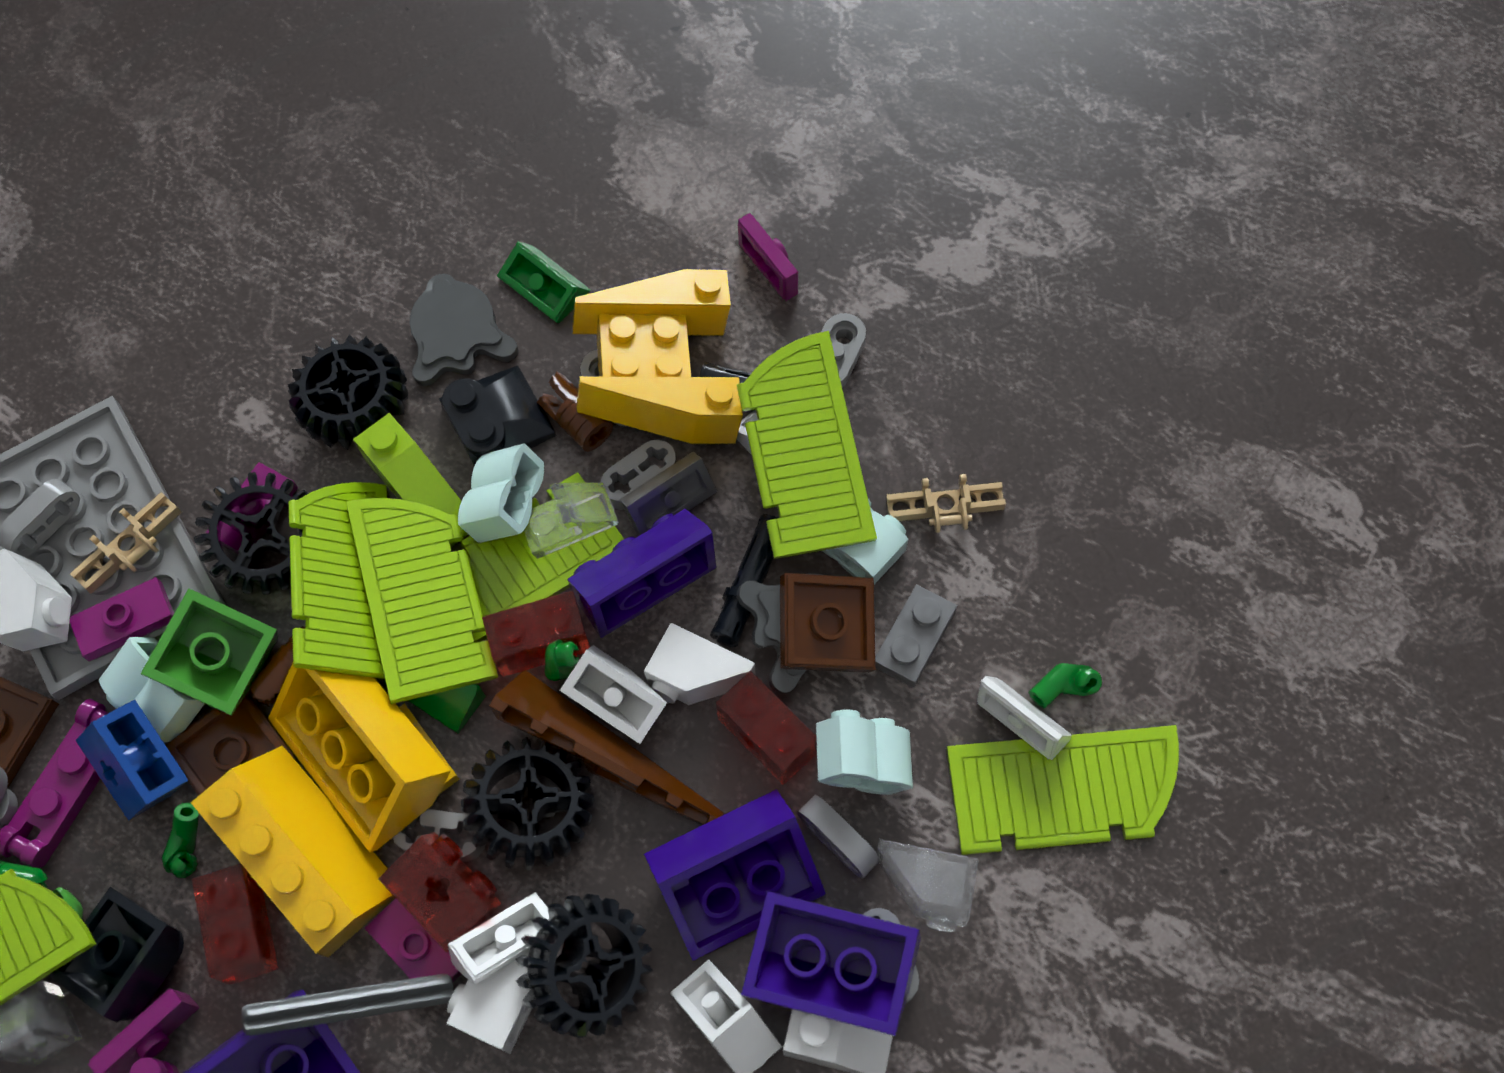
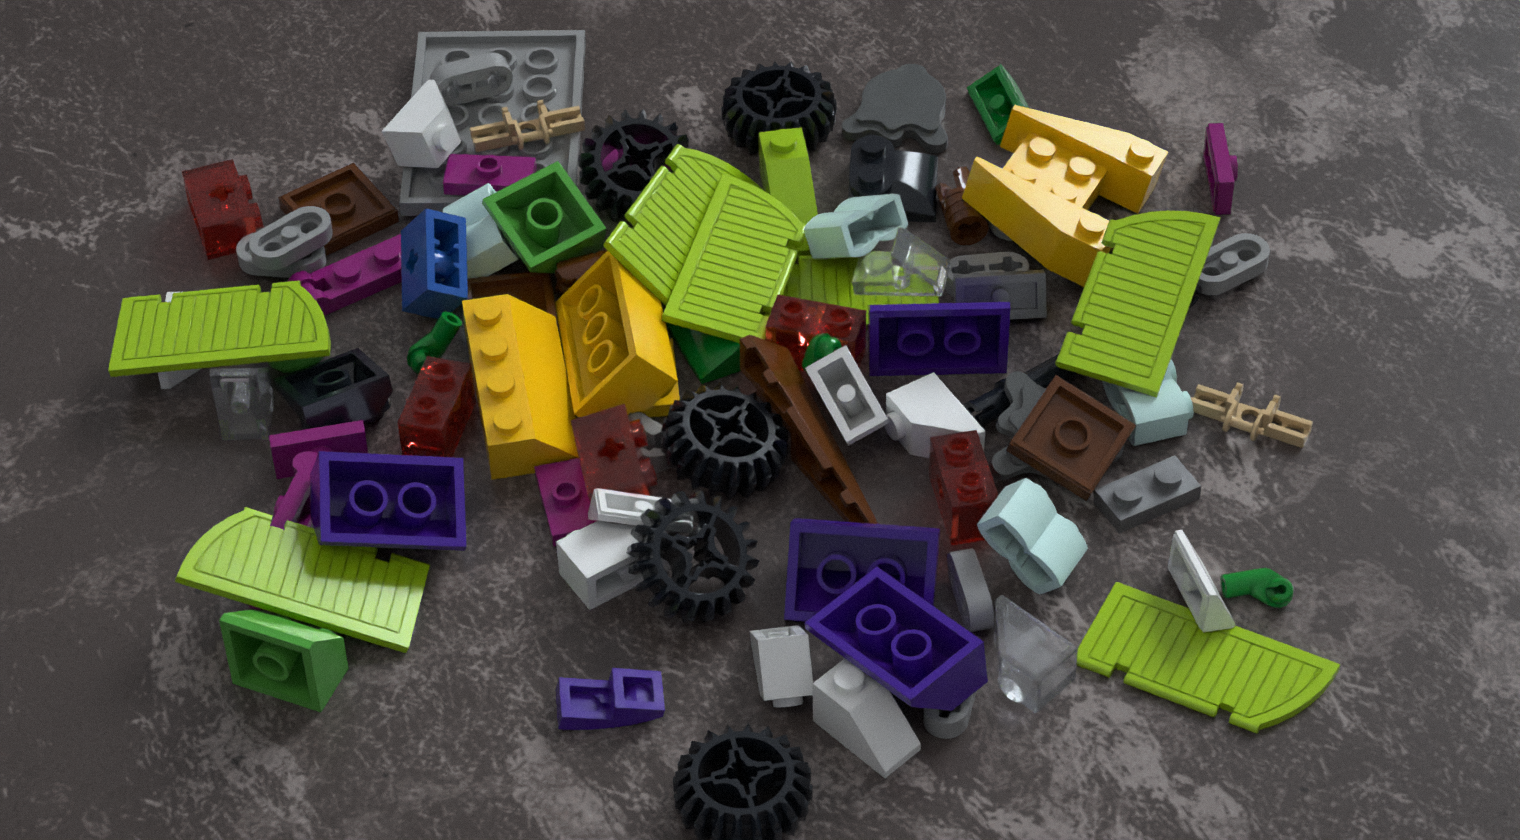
camera: 30 degrees right, 20 degrees down
dark grey axle [241,974,454,1036] -> none

